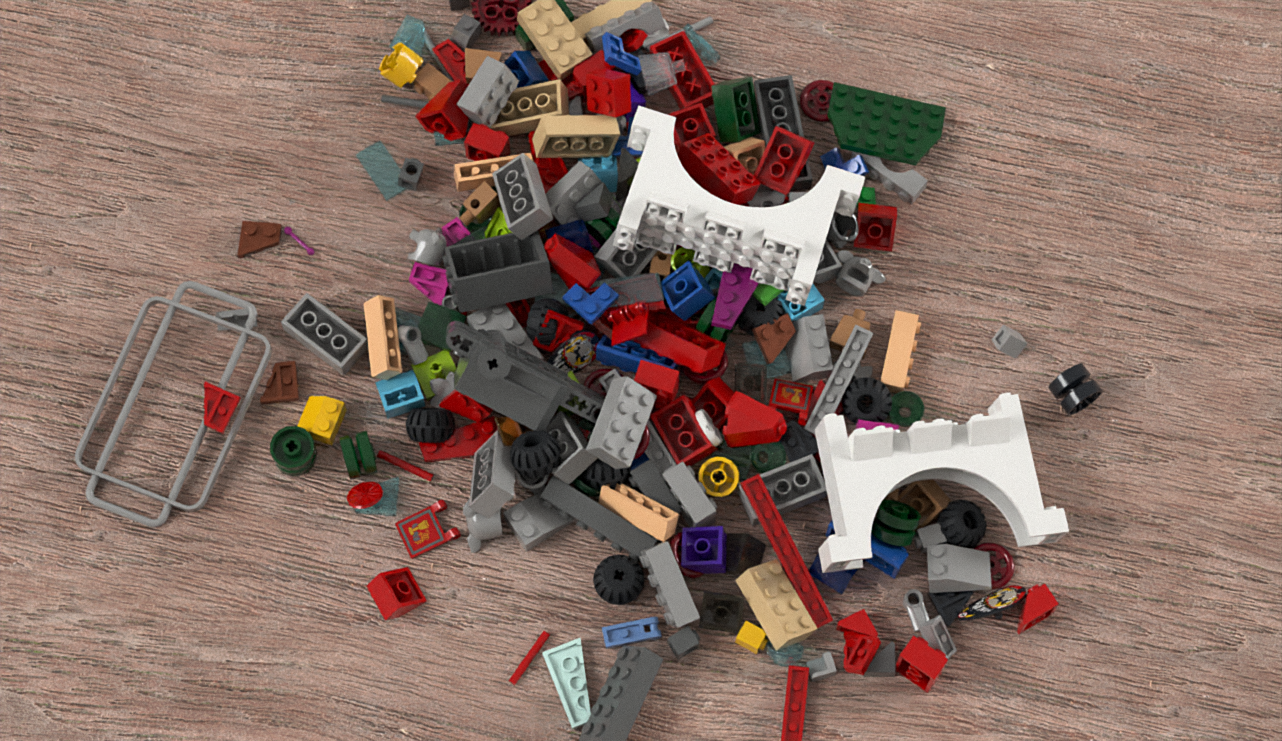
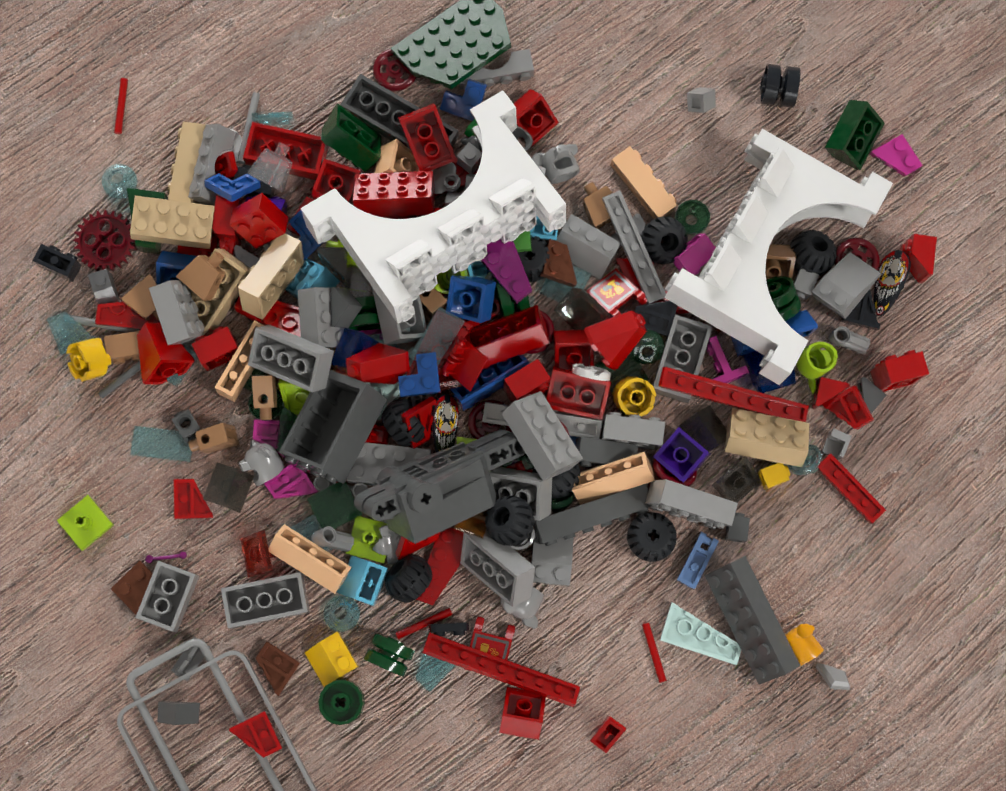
camera: 55 degrees left, 10 degrees up
red wheel [347,481,383,509] -> none
light grey slope [919,615,957,659] -> none
none -> lime tile [57,495,114,551]
none -> light grey brick [135,561,199,632]
none -> dark grey slope [157,701,200,725]
none -> red wing [173,479,213,520]
none -> medium nougat torso [176,251,226,301]
none -> medium nougat torso [188,423,239,453]
none -> clear smoke slope [203,462,254,513]
none -> clear red tile [240,531,276,578]
none -> clear light blue piece [324,595,360,632]
none -> red plate [422,632,580,707]
none -> black plate [429,623,469,636]
none -> red slope [590,716,627,753]
none -> dark pink bracket [706,336,749,383]
none -> lime piece [796,341,838,394]
none -> dark green slope [825,100,885,170]
none -> dark pink wing [870,134,923,177]

